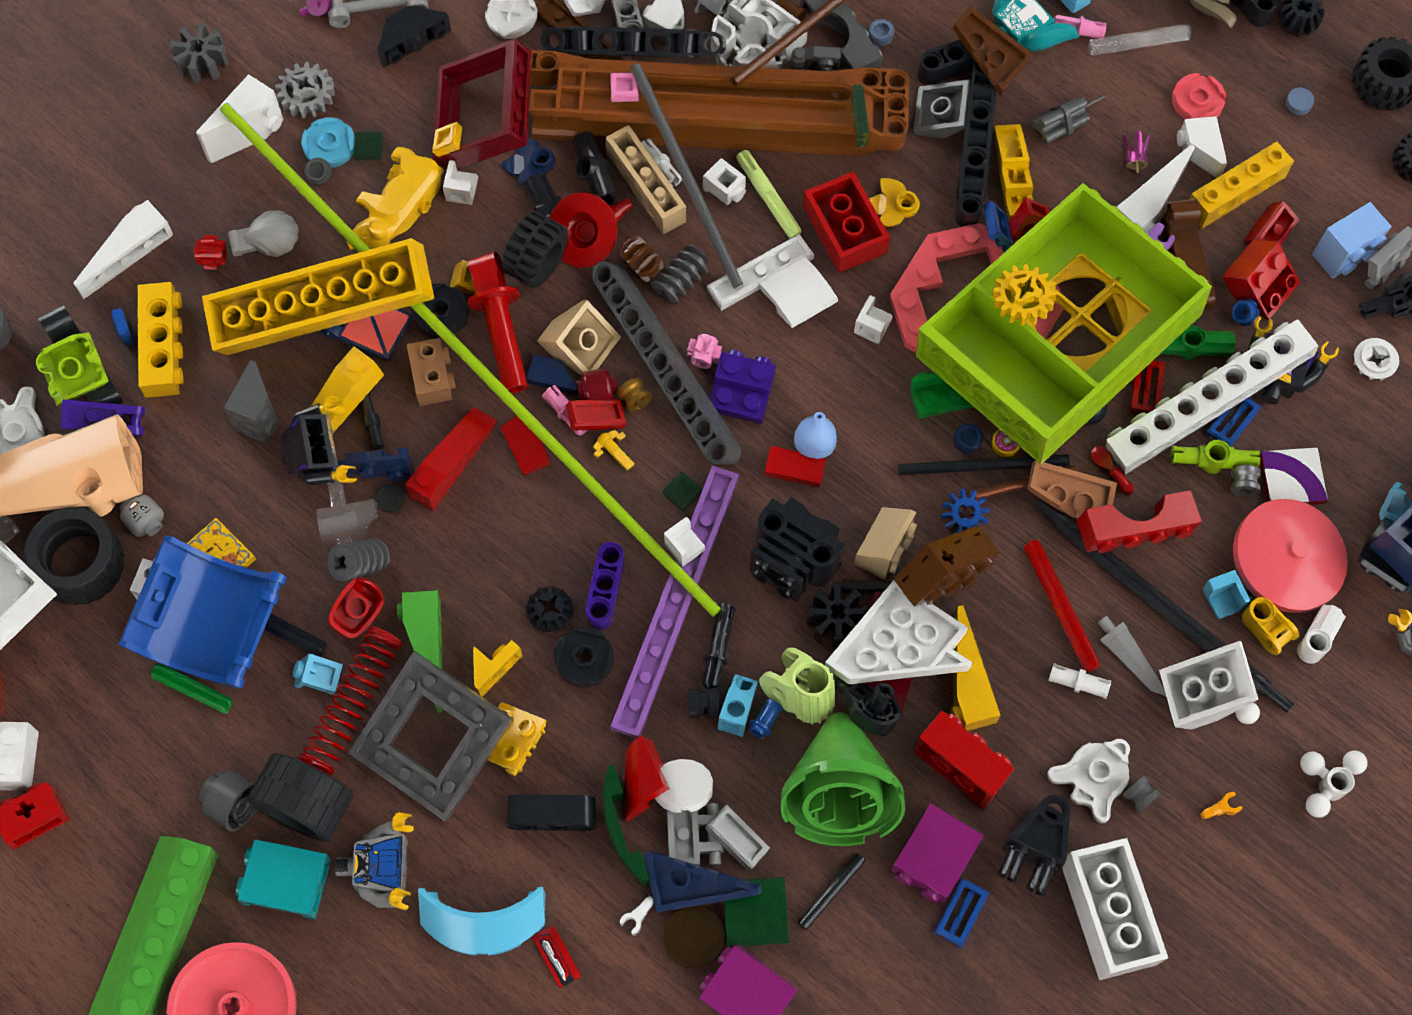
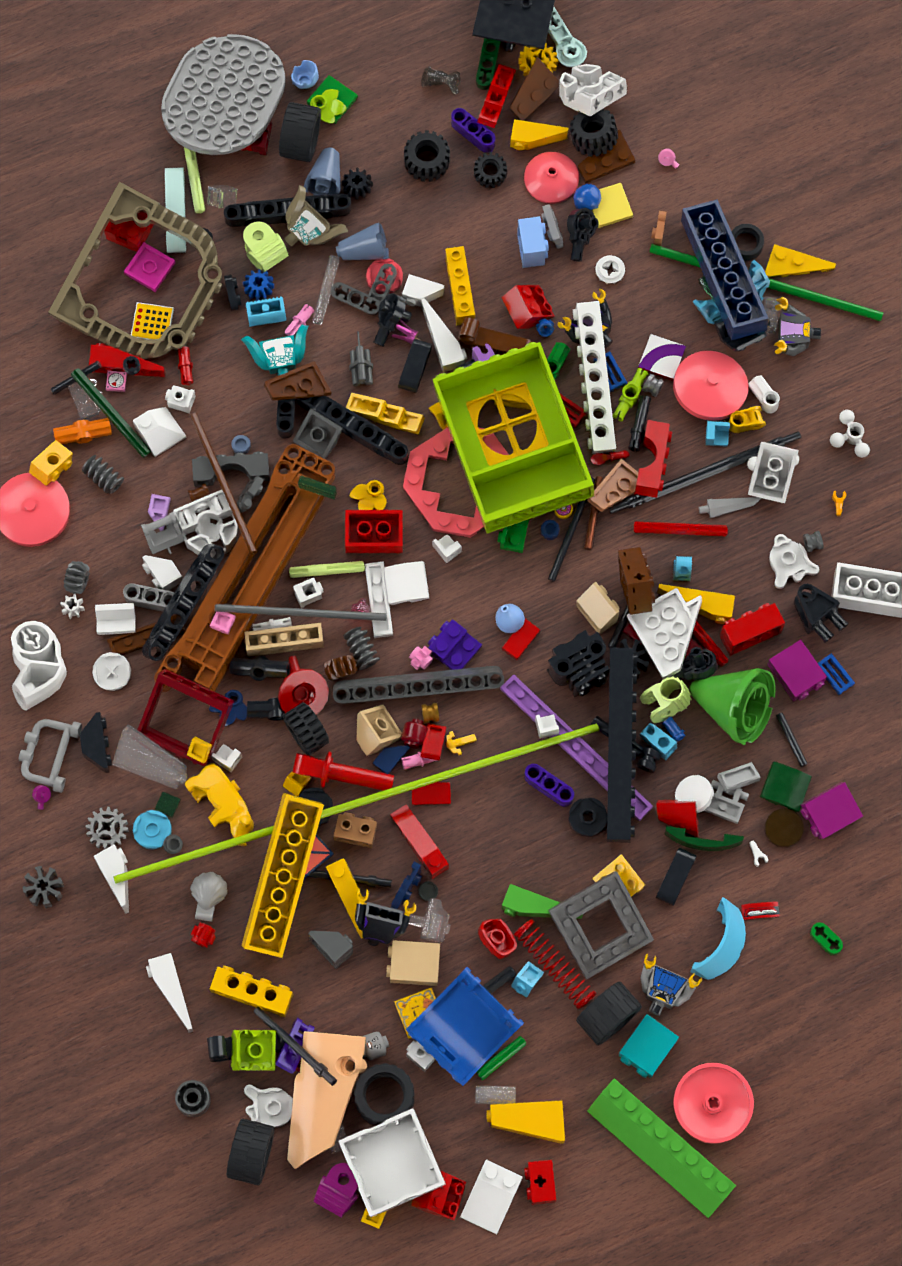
camera: 65 degrees left, 5 degrees up
blue tile [111,308,135,347] -> none
dark grey piece [199,770,257,832] -> none
dark grey piece [327,538,390,581] -> none
yellow slope [473,640,522,697] -> none
black gear [526,585,573,632] -> none
dark blue wing [644,851,762,913] -> none
clear green tile [662,471,703,512] -> none
blue gear [940,489,990,534] -> none
blue tile [983,200,1013,252] -> none
yellow gear [992,264,1057,326] -> none
red brick [1009,197,1050,241] -> none
white pin [1049,663,1112,699] -> none
red slope [1243,201,1300,245] -> none
sand blue tile [1285,87,1314,115] -> none
none -> clear slope [112,725,188,789]
none -> black bar [254,1007,337,1086]
none -> dark grey beam [331,264,397,315]
none -> sand blue cone [336,223,389,260]
none -> clear pink tile [351,598,370,612]
none -> black pin [373,293,412,347]
none -> tan brick [386,940,440,986]
none -> black beam [398,338,433,393]
none -> clear axle [475,1085,516,1105]
none -> yellow slope [486,1101,565,1143]
none -> black brick [607,648,637,843]
none -> black pin [628,395,651,452]
none -> medium azure leg [673,556,692,581]
none -> red axle [692,621,729,667]

